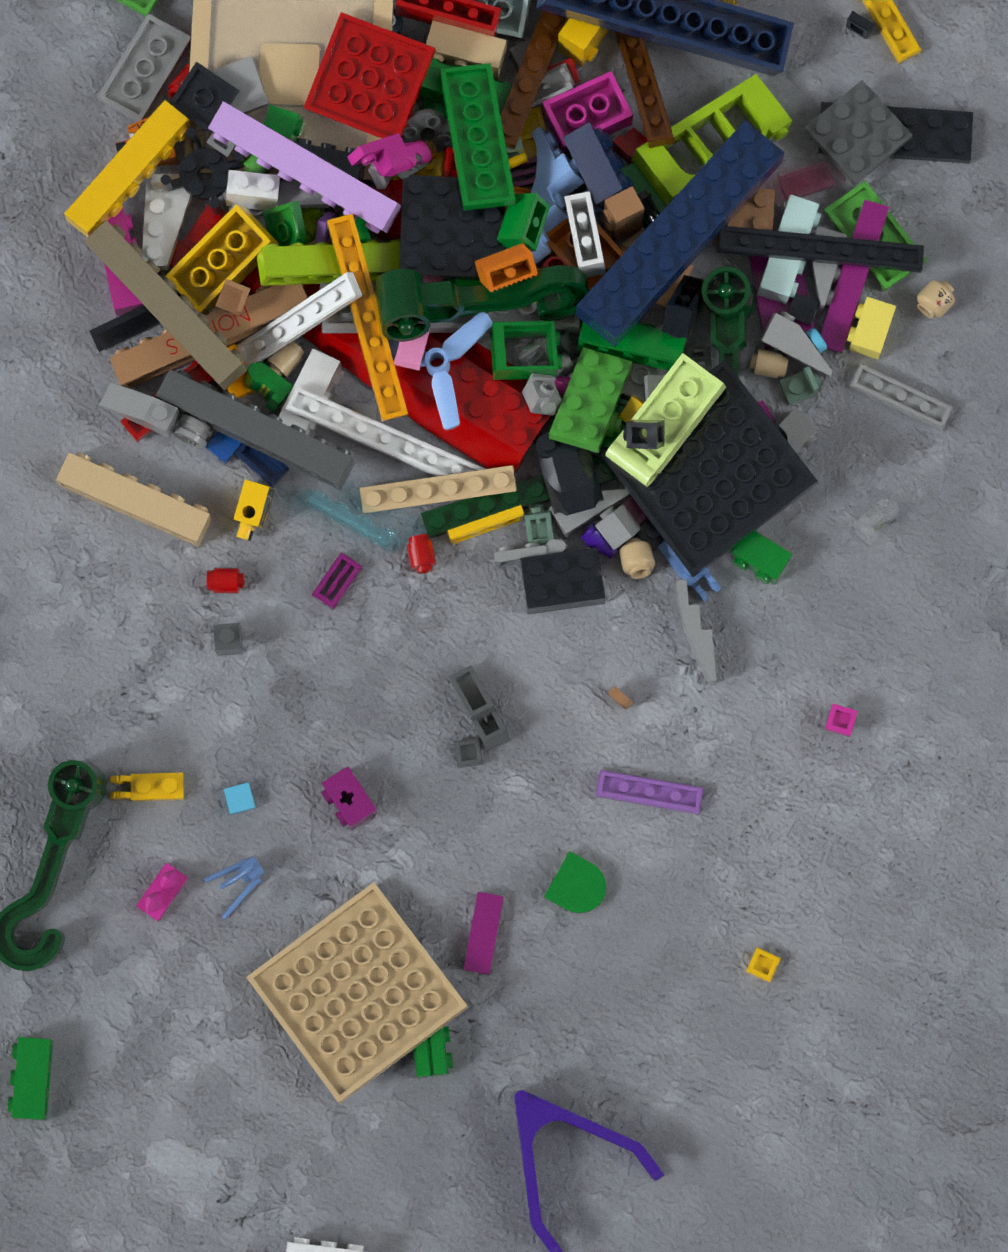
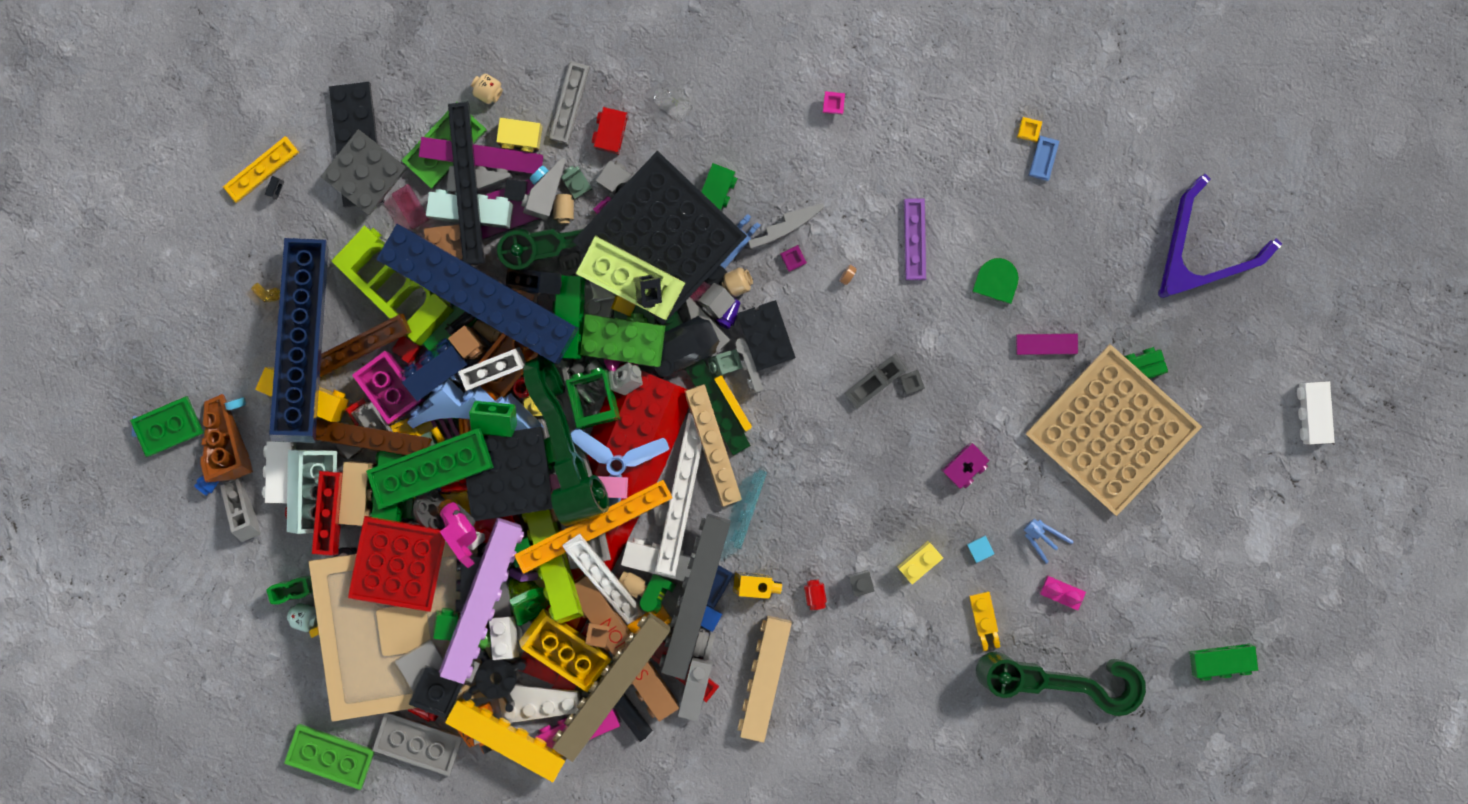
camera: 105 degrees left, 10 degrees up
magenta tile [312,552,363,610] -> none
red brick [407,534,437,574] -> none
orange brick [475,243,537,293] -> none
none -> red brick [592,107,628,155]
none -> magenta tile [780,245,807,272]
none -> light yellow brick [897,541,943,585]
none -> medium blue tile [1028,136,1060,181]

